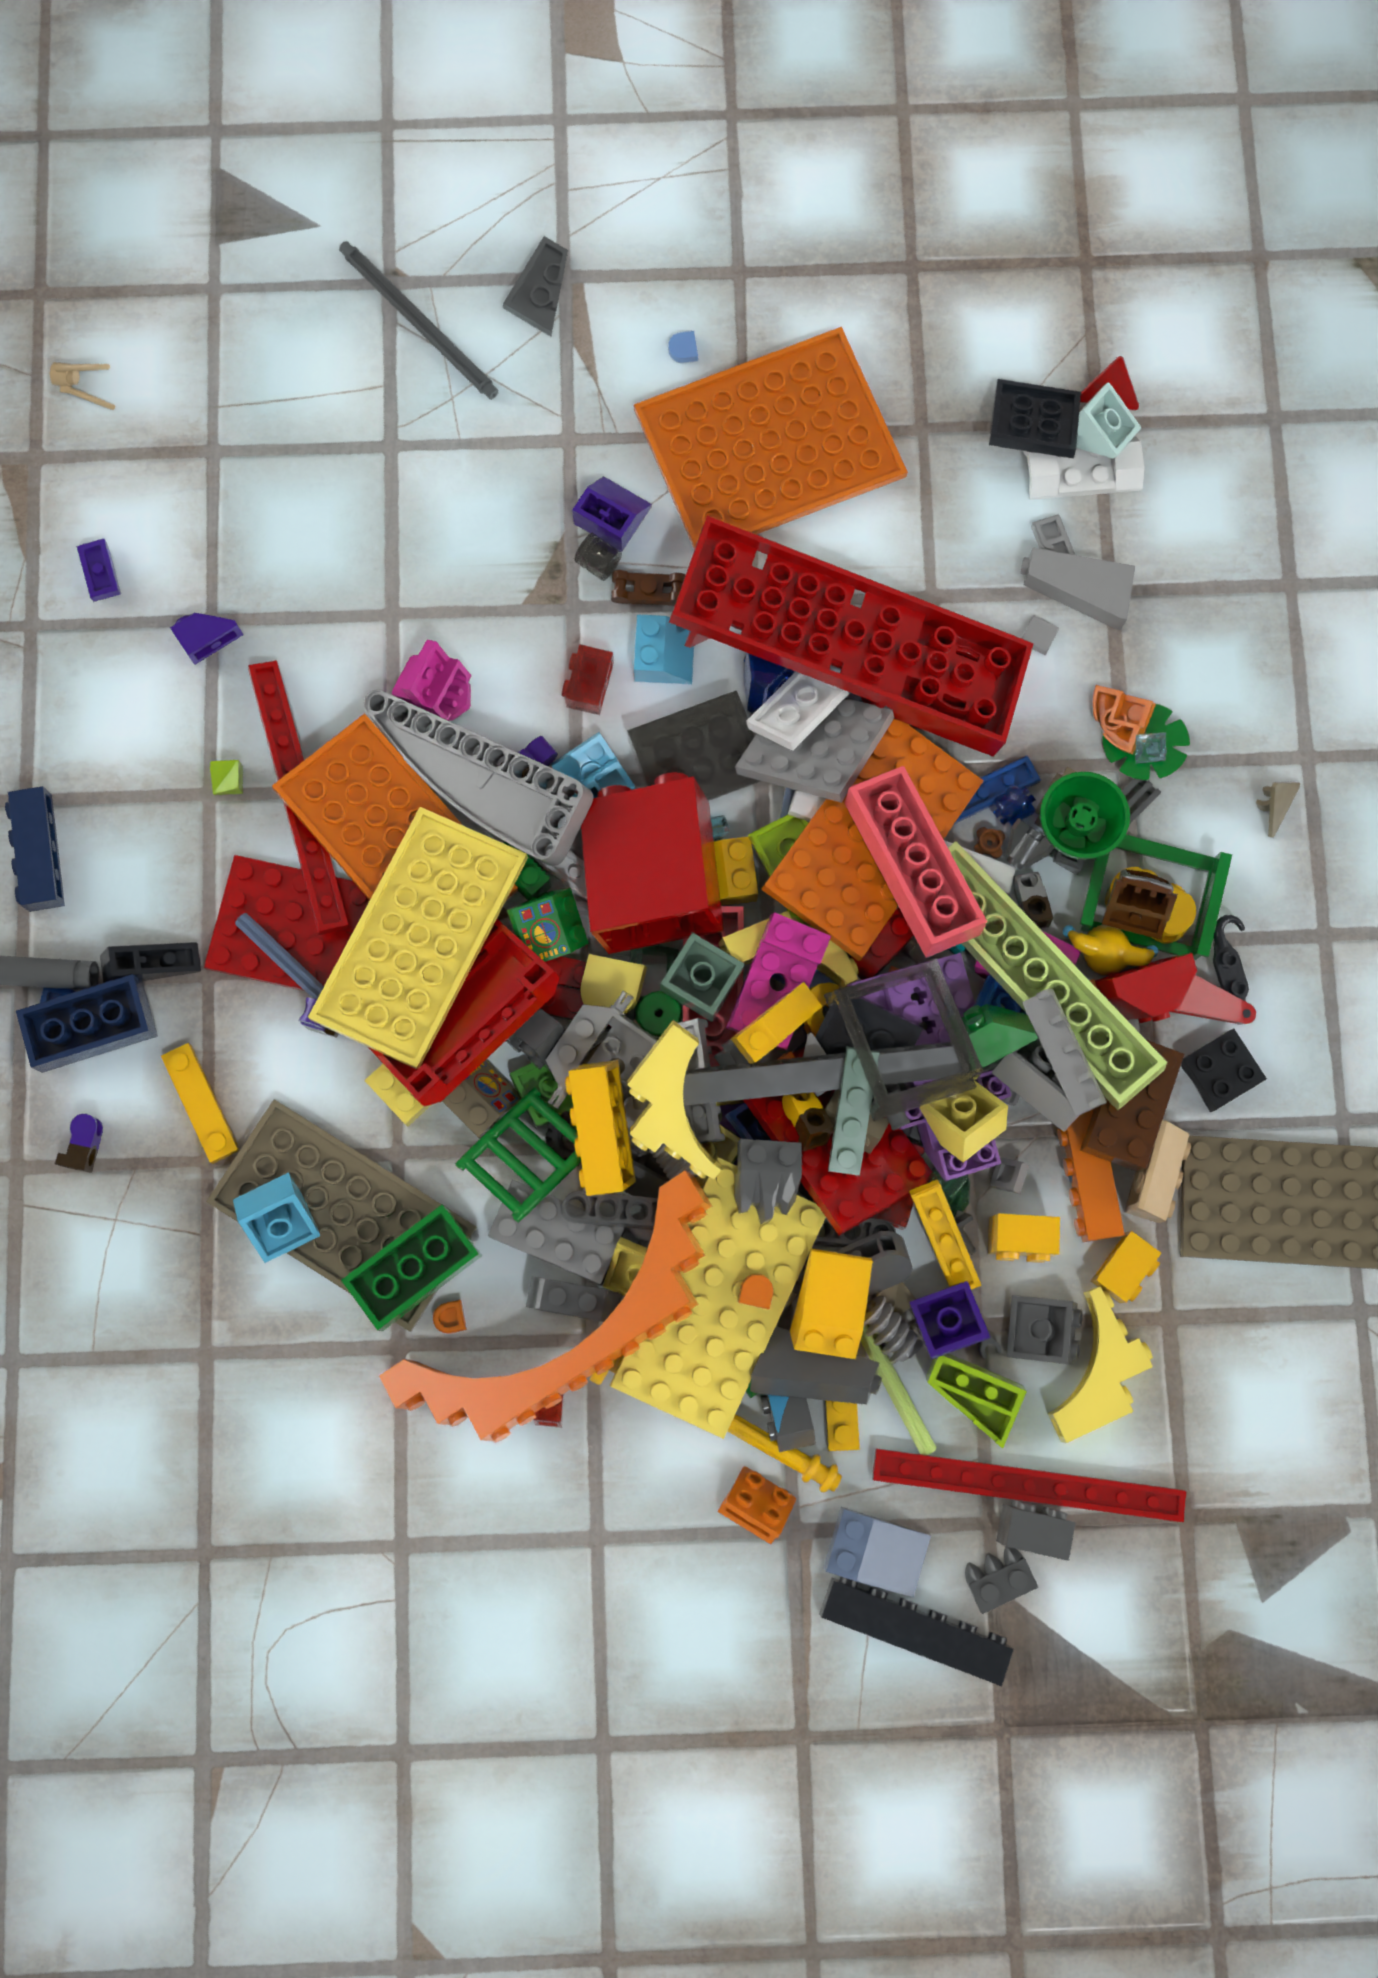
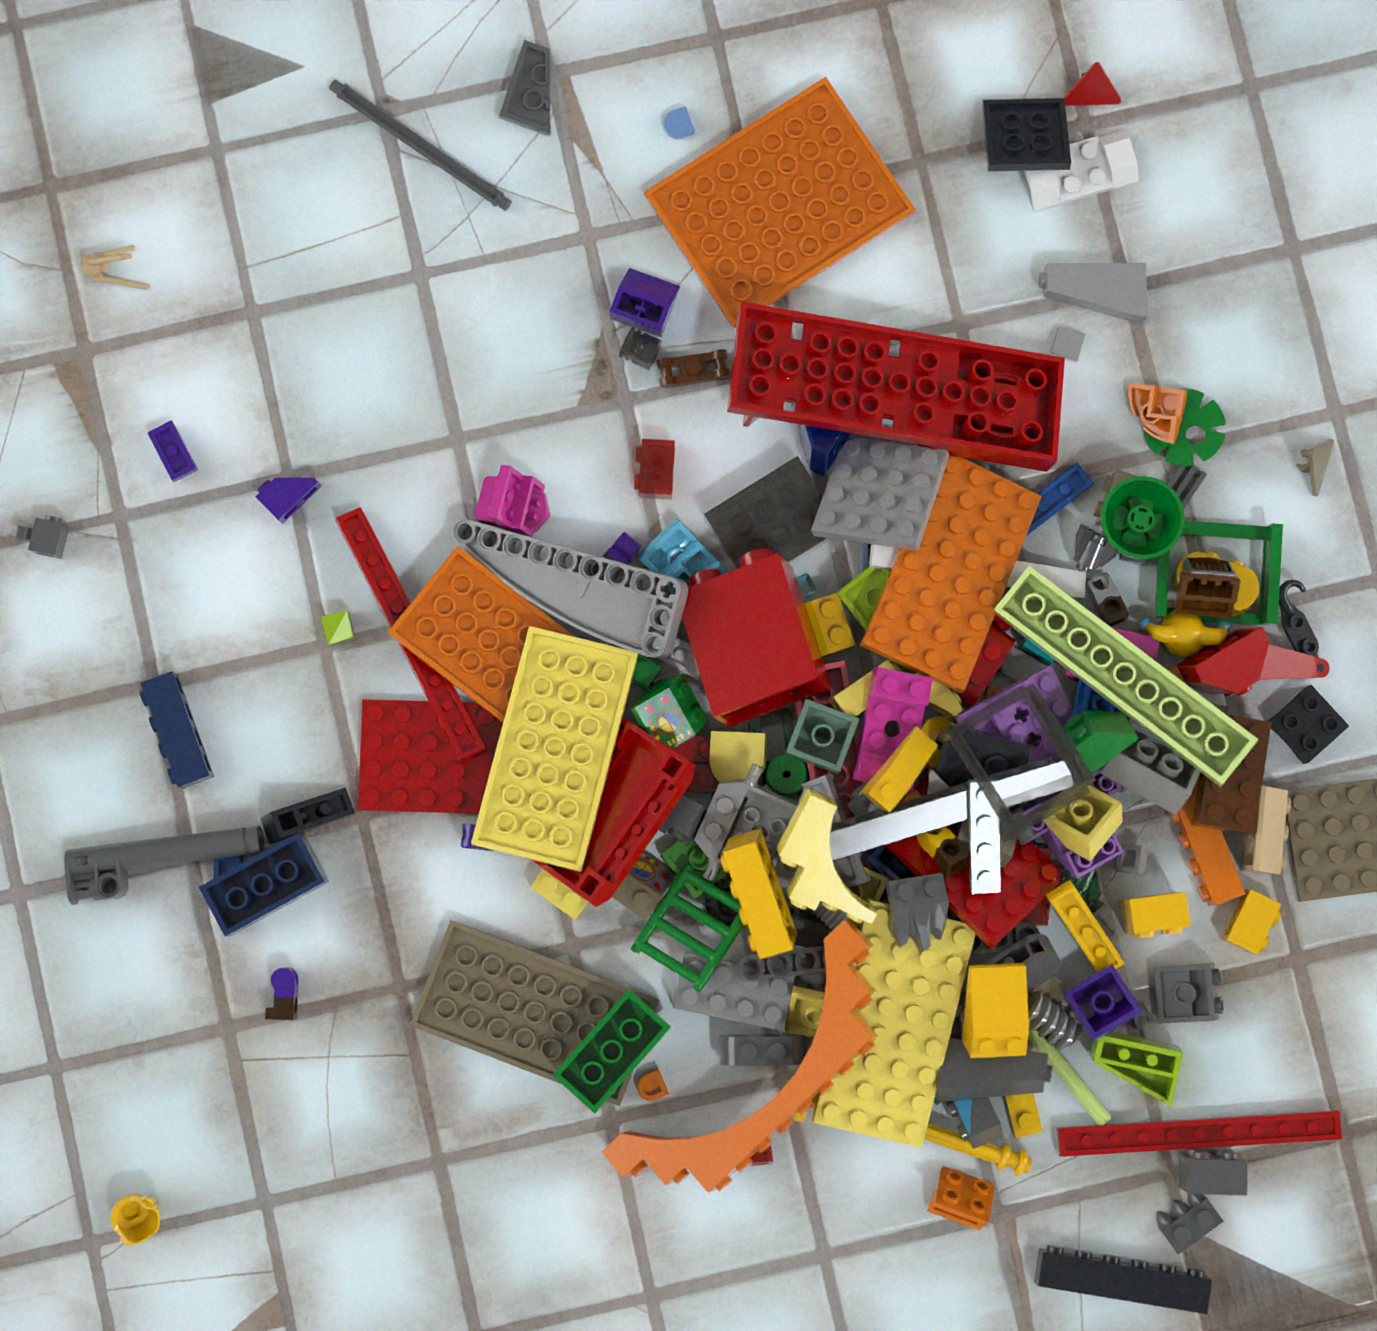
camera: 10 degrees left, 5 degrees up
yellow plate [161,1043,240,1164] -> none
medium azure slope [233,1172,321,1263] -> none
sand blue axle [235,913,324,1000] -> none
medium azure slope [634,614,694,684] -> none
orange tile [737,1274,773,1310] -> none
white plate [746,672,849,751] -> none
sand blue slope [823,1507,931,1597] -> none
coral brick [845,766,987,958] -> none
dark orange plate [974,827,1005,859] -> none
clear blue piece [992,784,1036,826] -> none
light grey hinge [1022,989,1107,1116] -> none
light grey tile [1031,514,1075,555] -> none
light yellow arch [1047,1287,1153,1443] -> none
light aqua slope [1076,382,1141,458] -> none
clear light blue slope [1135,732,1166,763] -> none

